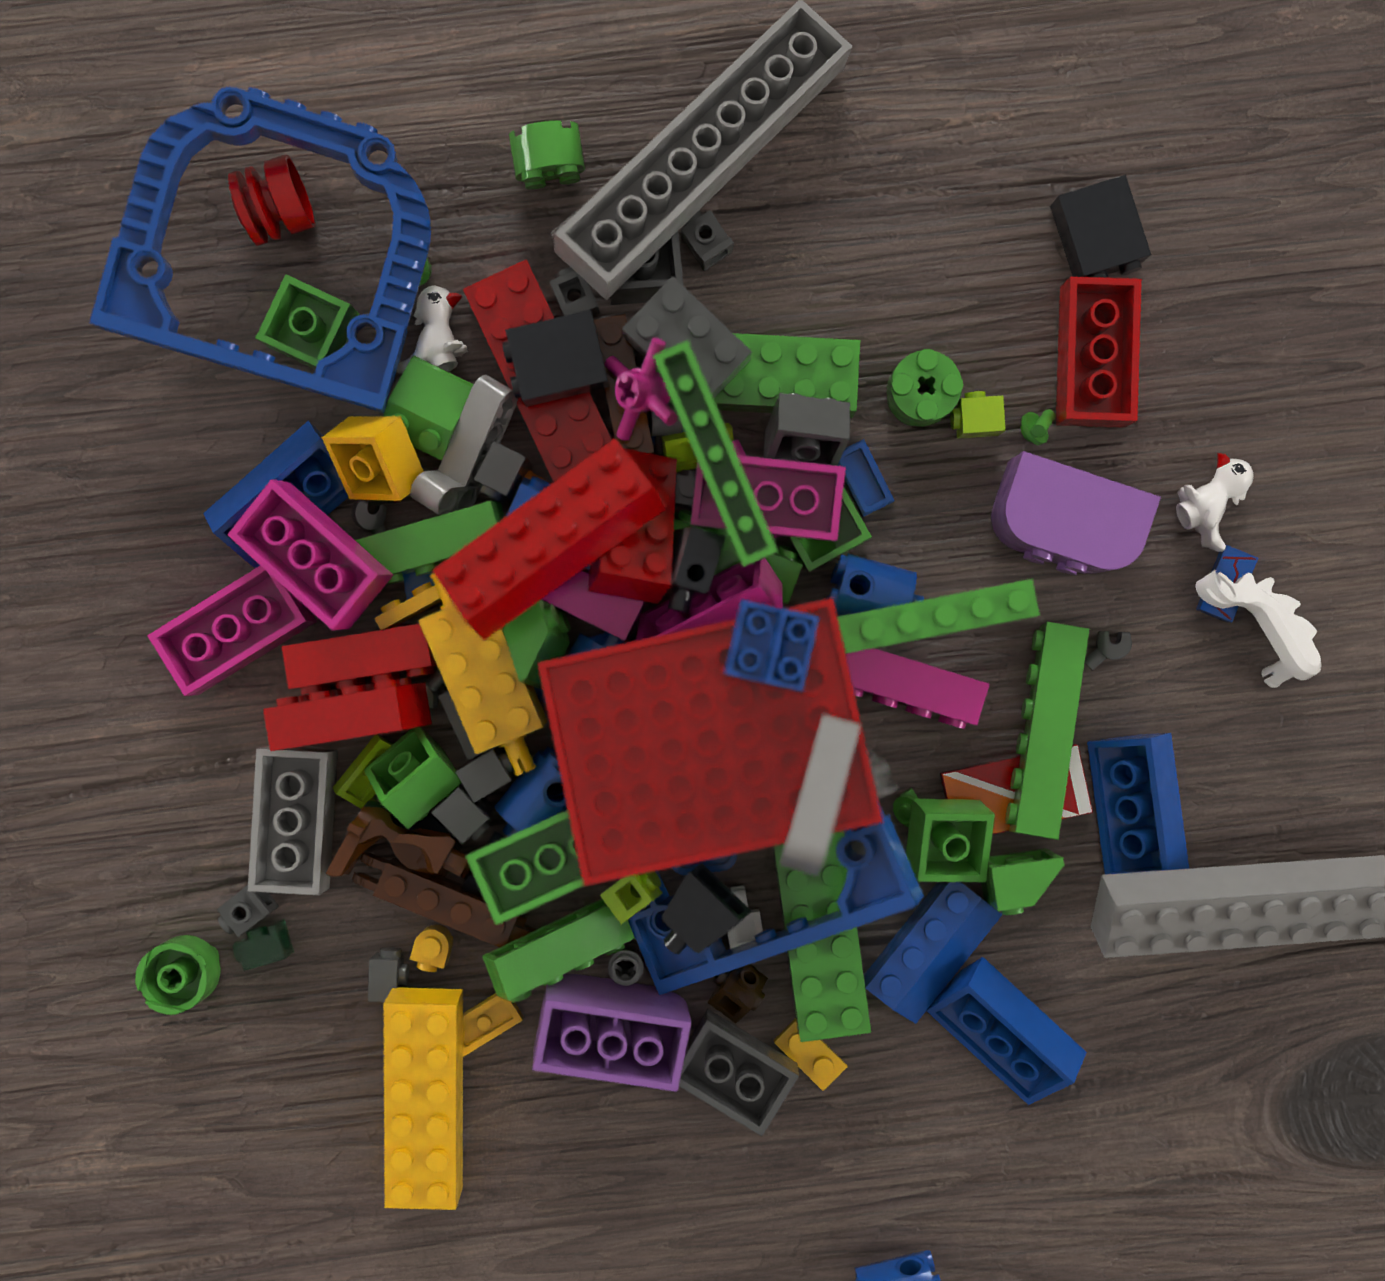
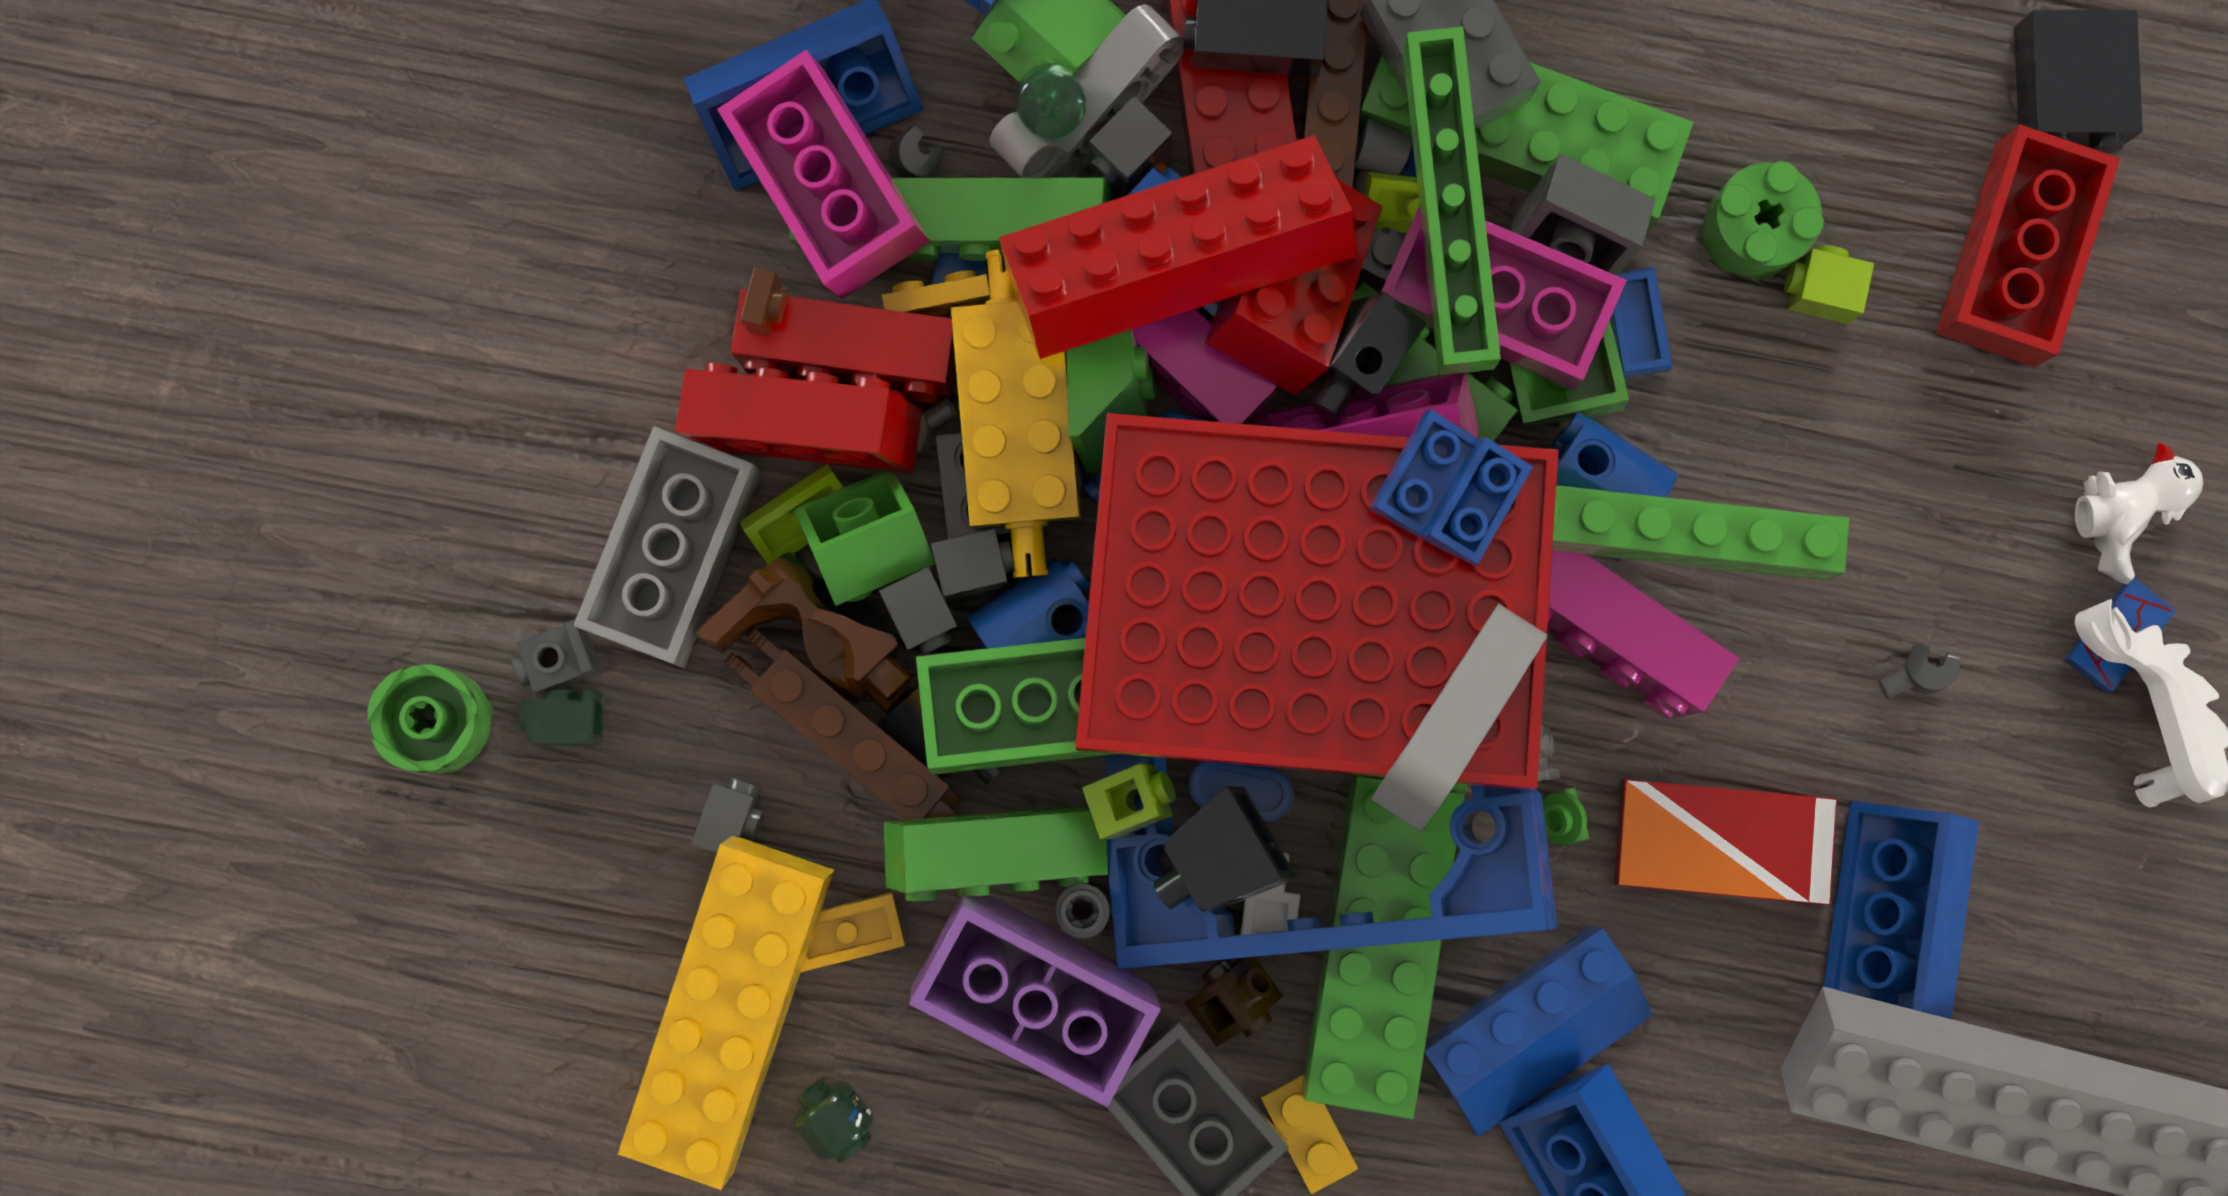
camera: 10 degrees right, 5 degrees down
dark pink brick [147,565,317,696] -> none
yellow brick [322,416,424,501] -> none
yellow plate [409,924,453,972] -> none
dark pink bar [604,338,678,441] -> none
bright green brick [906,798,995,882] -> none
bright green slope [981,848,1064,915] -> none
medium lavender brick [991,451,1161,575] -> none
bright green brick [1005,622,1089,840] -> none
bright green plate [1021,409,1056,445] -> none
none -> reddish brown plate [740,267,787,336]
none -> clear green head [792,1079,874,1163]
none -> clear green head [1017,63,1086,139]

